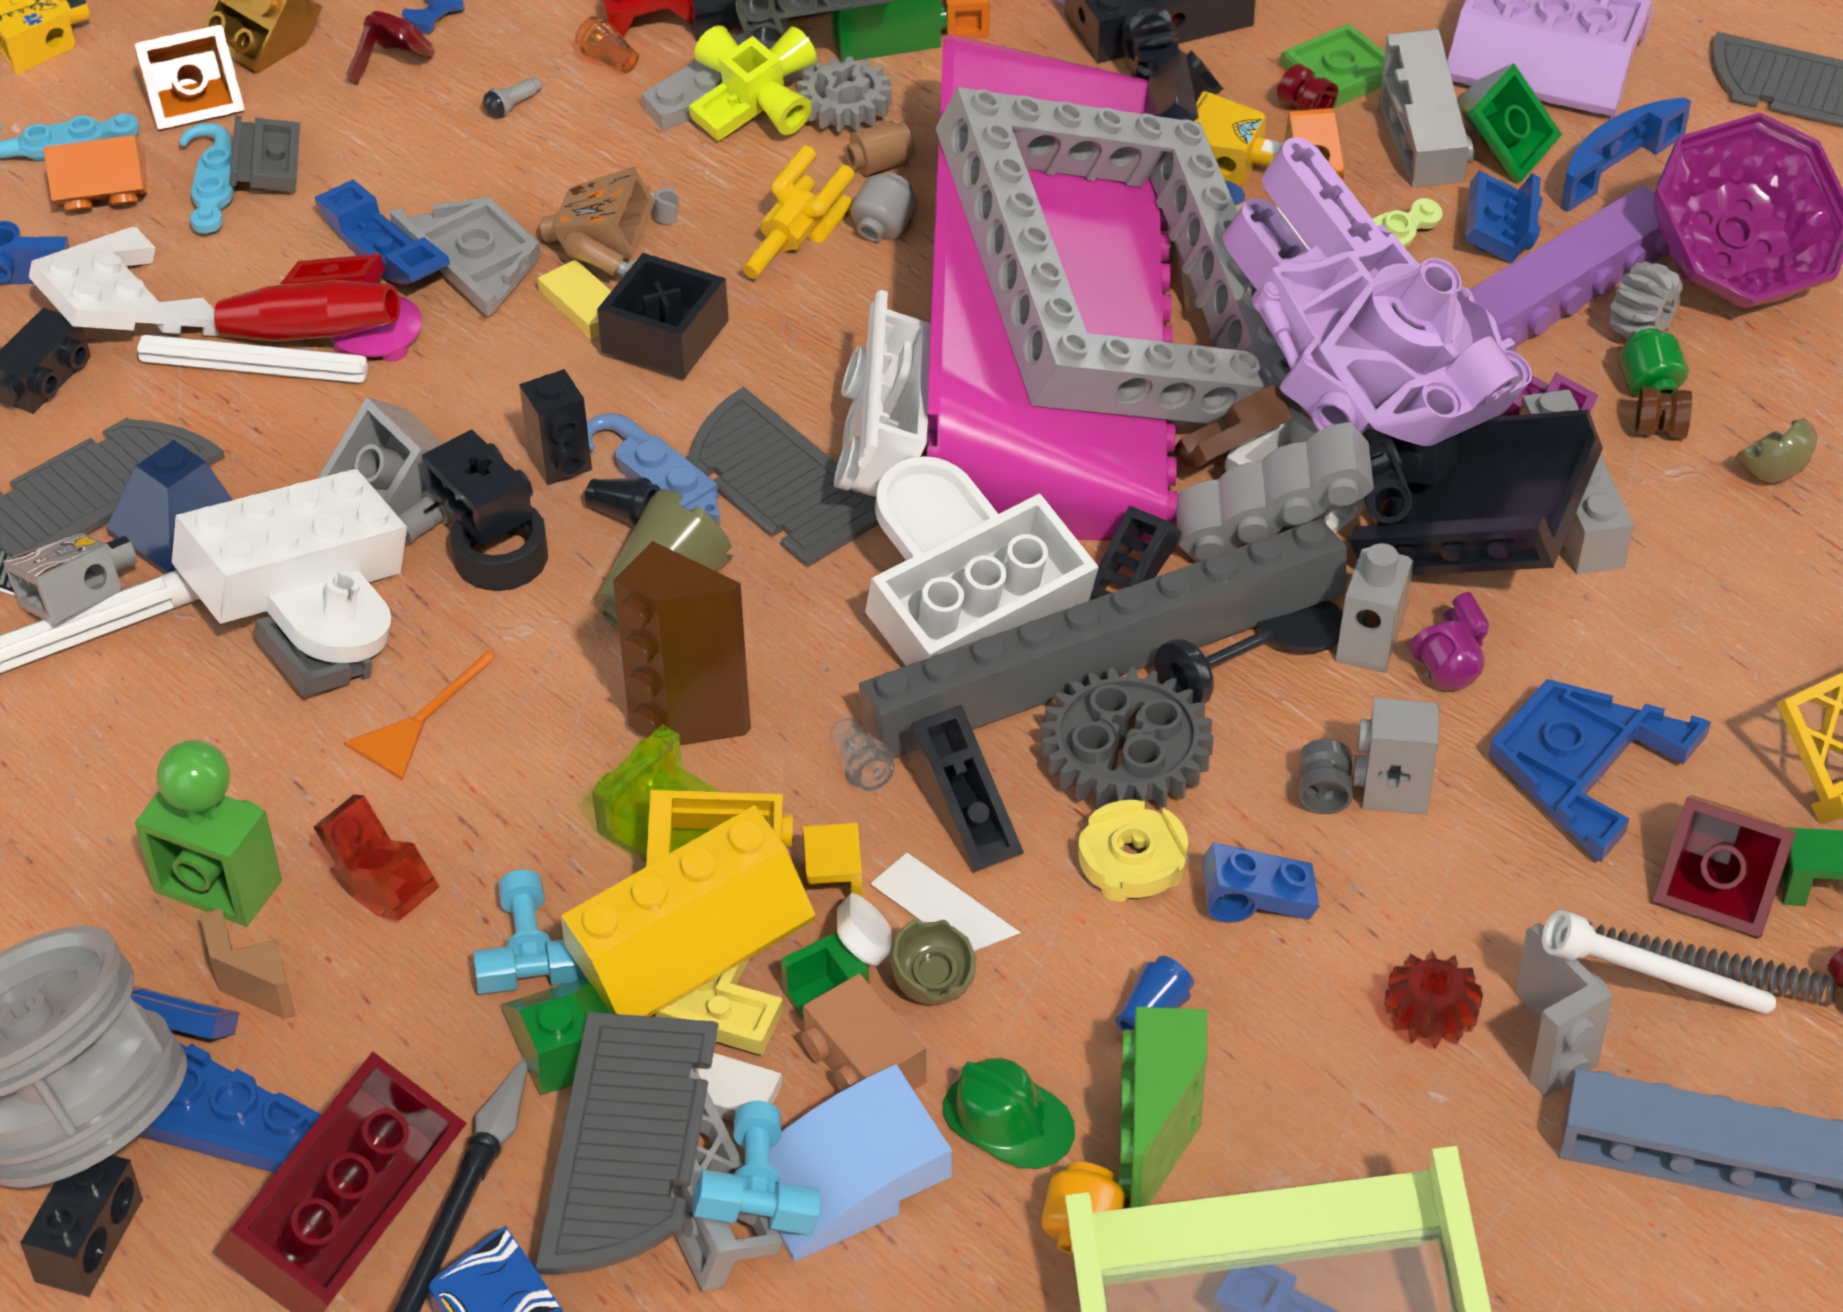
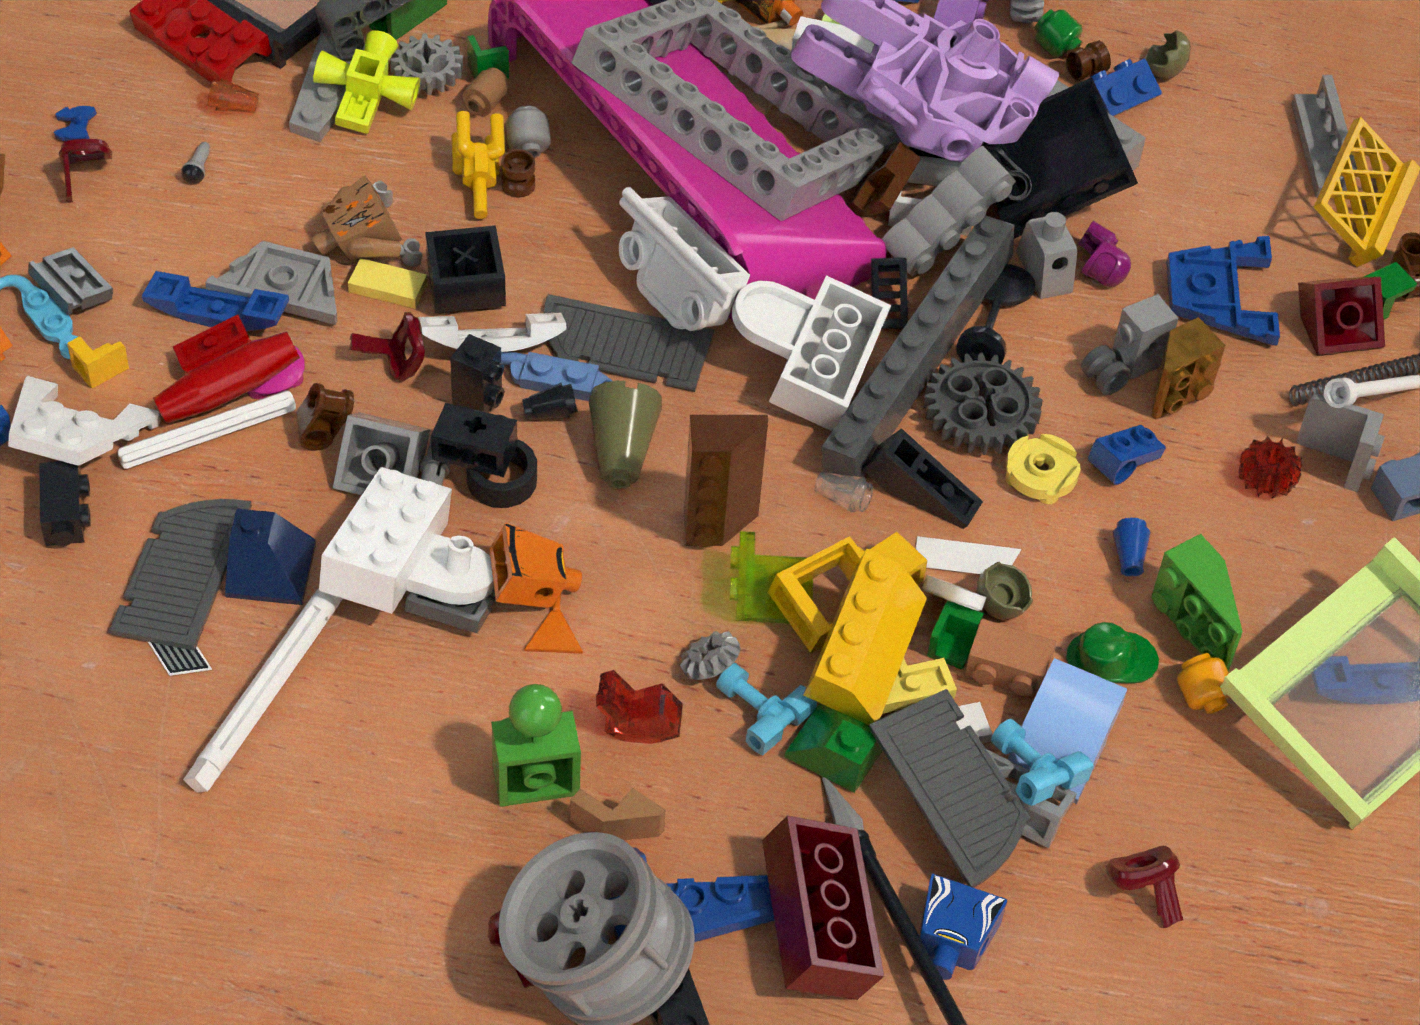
camera: 40 degrees left, 5 degrees up
light grey torso [3,533,137,624] -> none
none -> yellow panel [67,336,129,389]
none -> reddish brown piece [296,383,354,451]
none -> dark red piece [350,312,425,381]
none -> white slope [418,313,566,352]
none -> green panel [467,35,509,79]
none -> orange torso [489,523,582,608]
none -> reddish brown wheel [501,149,535,198]
none -> light grey gear [680,631,740,680]
none -> blue bracket [1088,58,1162,117]
none -> pearl gold slope [1151,317,1226,420]

